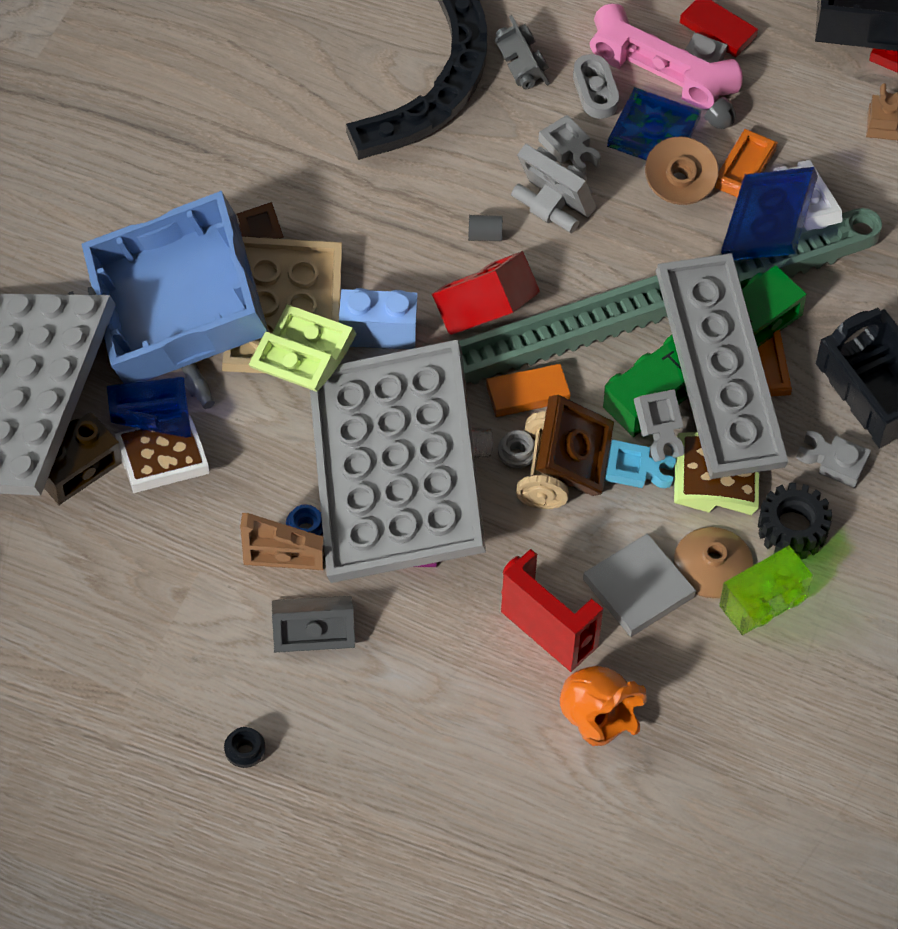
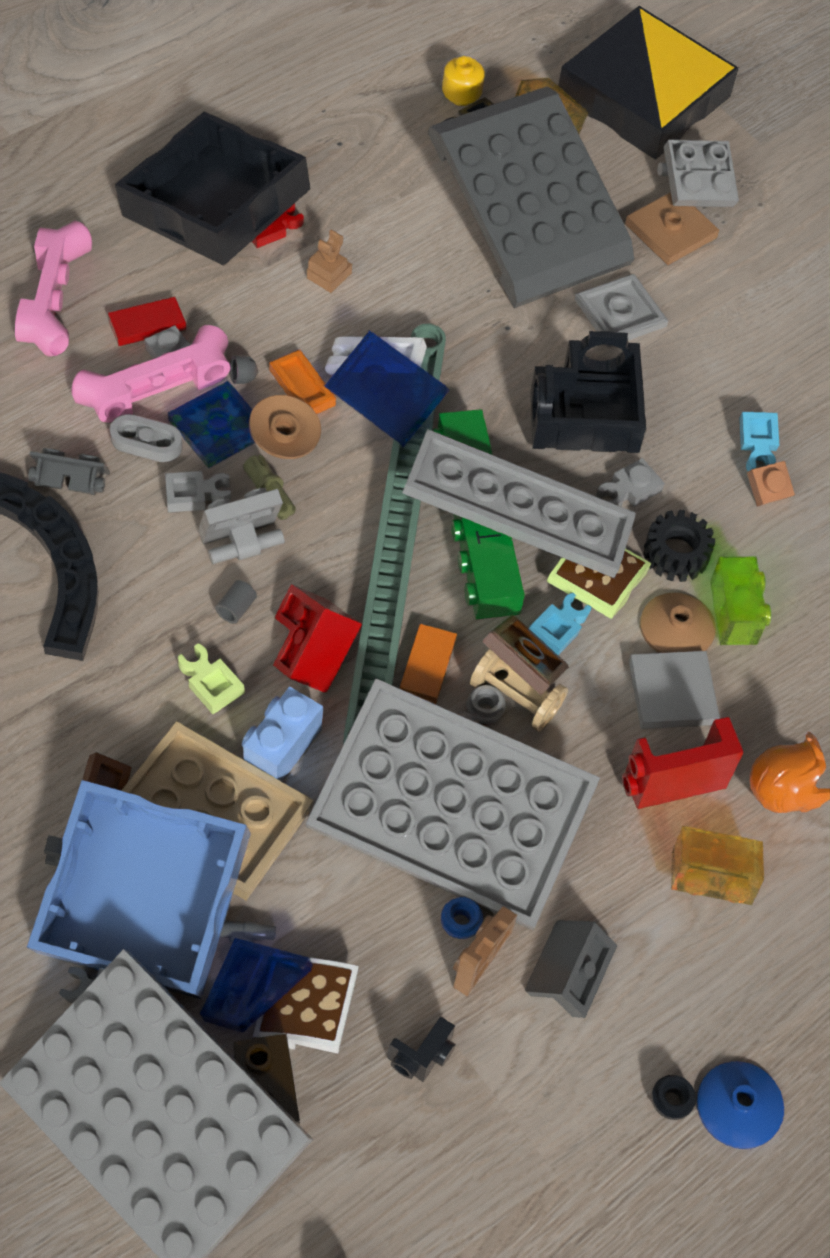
camera: 65 degrees left, 0 degrees up
yellowish green slope [249,304,357,392] -> none
light grey plate [634,389,684,462] -> none
none -> yellowish green plate [178,644,245,714]
none -> olive axle [243,454,296,520]
none -> black bracket [387,1016,456,1082]
none -> clear yellow brick [671,826,764,905]
none -> blue dish [697,1061,784,1149]

